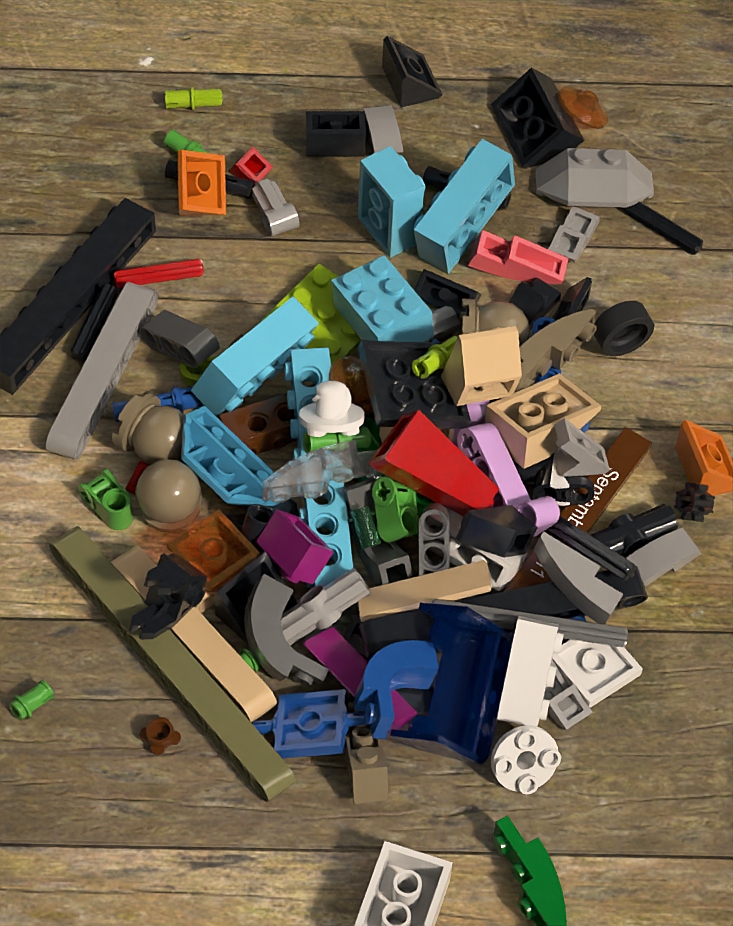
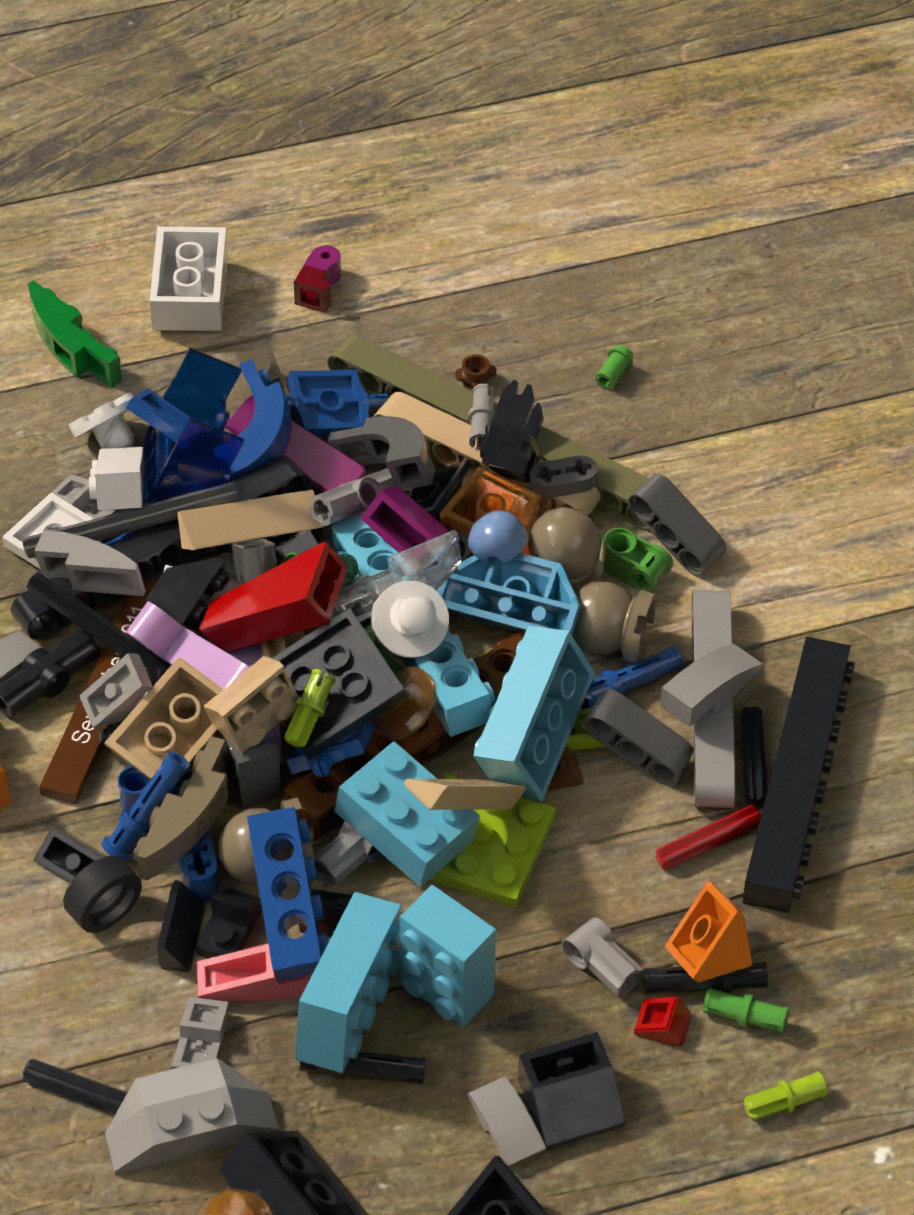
camera: 165 degrees right, 5 degrees down
none -> black slope [34,826,107,883]
none -> blue pin [101,751,190,863]
none -> blue tile [127,388,205,448]
none -> blue brick [247,807,329,982]
none -> dark red leg [294,245,341,313]
none -> tan slope [404,779,526,810]
none -> light grey pin [468,384,496,450]
none -> medium blue hair [468,510,529,563]
none -> dark grey beam [529,456,597,498]
none -> dark grey beam [628,474,727,576]
none -> light grey slope [660,644,763,727]

